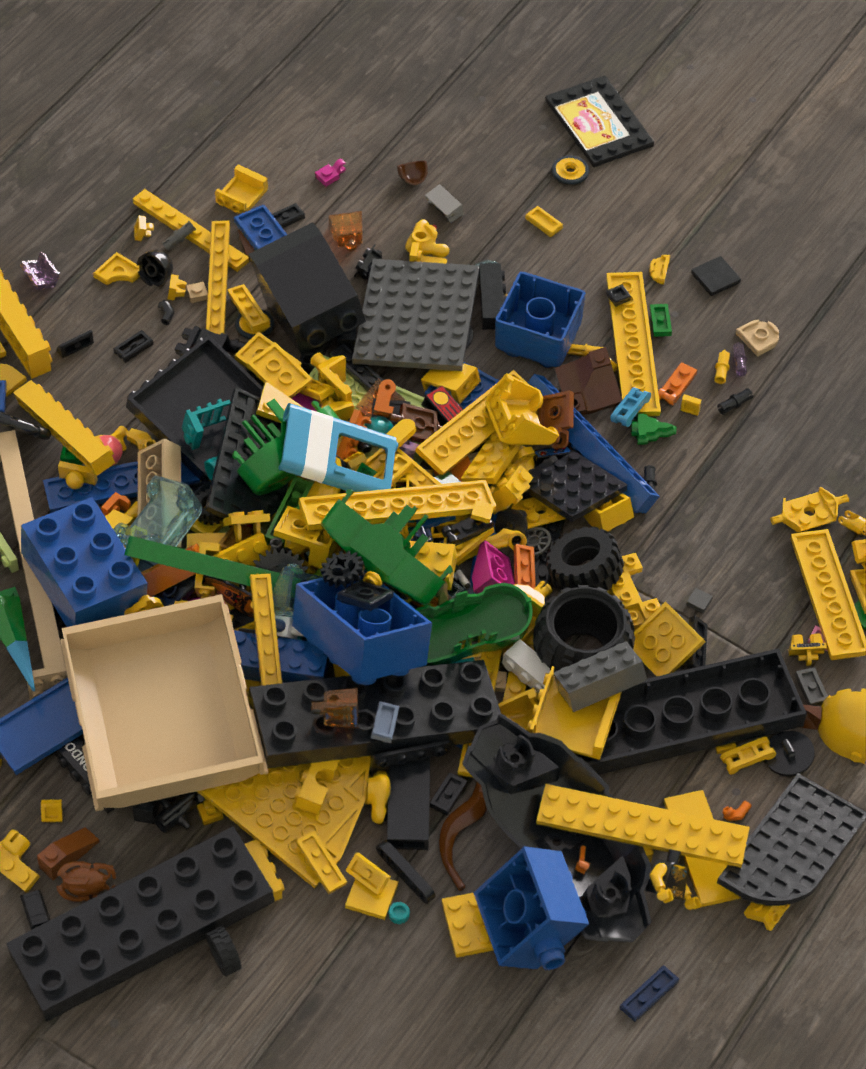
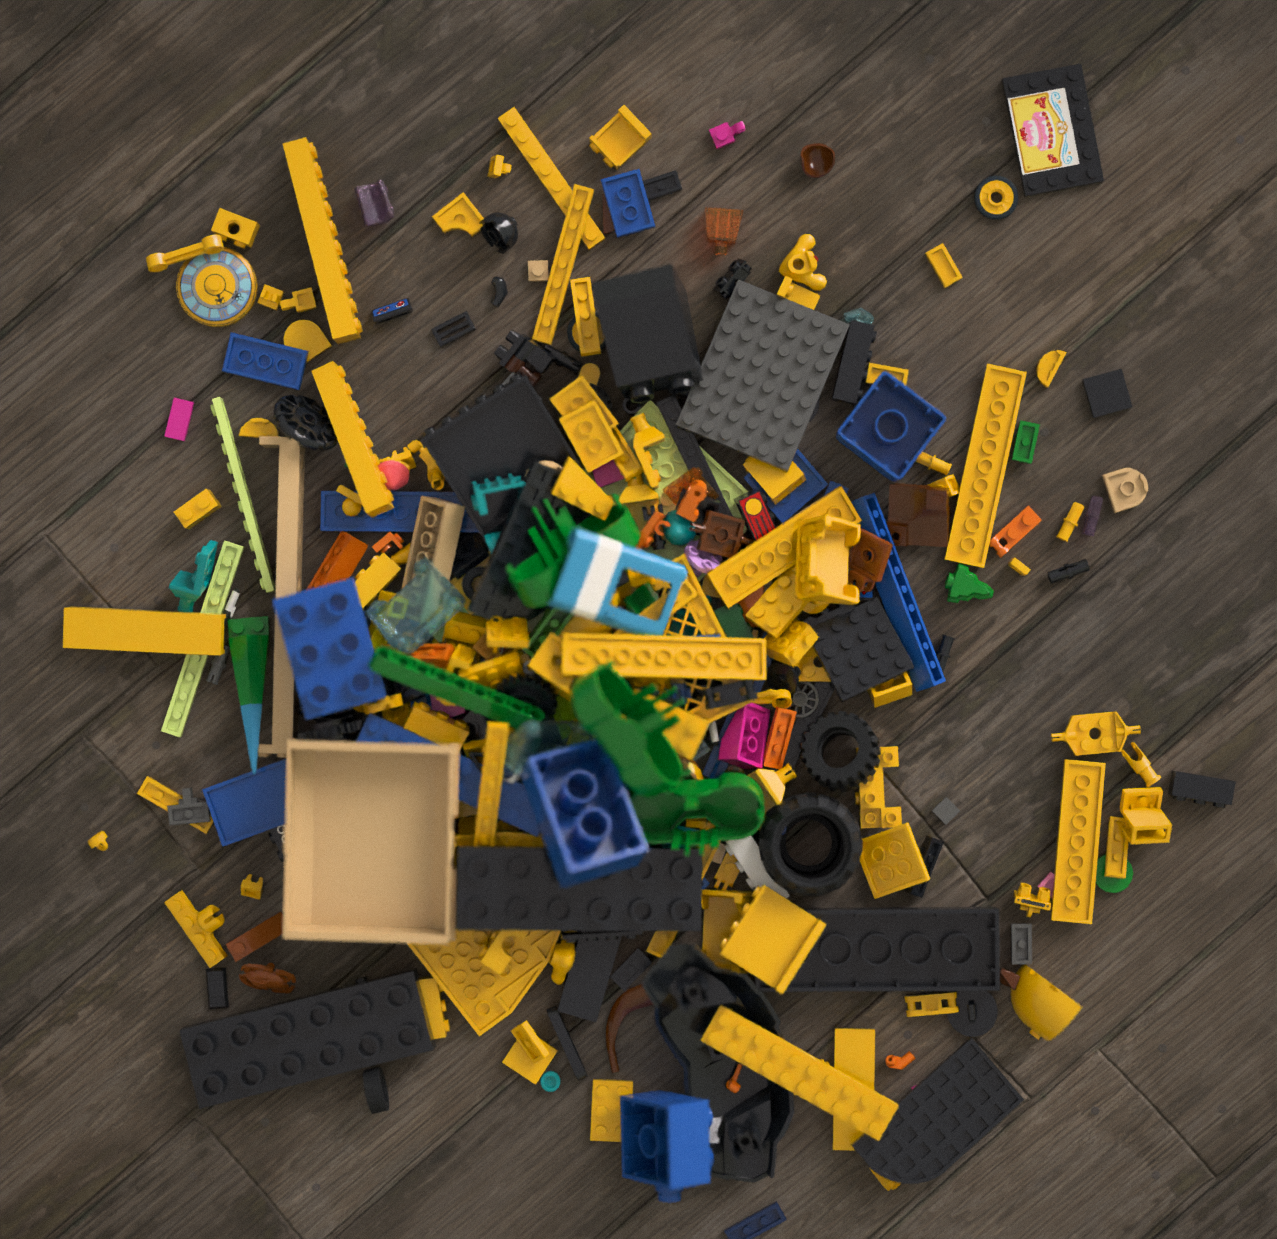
camera: 20 degrees right, 35 degrees up
dark grey pin [162,221,196,251] -> none
yellow tile [168,274,186,301] -> none
yellow plate [296,831,347,894] -> none
clear orange torso [312,688,358,728] -> none
black gear [321,550,365,588] -> none
black tile [337,580,394,611] -> none
yellow plate [363,571,382,586] -> none
sand blue tile [371,701,400,743] -> none
yellow tile [386,419,416,449] -> none
light grey hinge [425,184,464,222] -> none
yellow tile [471,500,494,524] -> none
dark grey brick [554,641,647,712] -> none
black tile [606,284,631,307] -> none
dark azure plate [610,387,651,427] -> none
torso [645,849,701,910] -> none

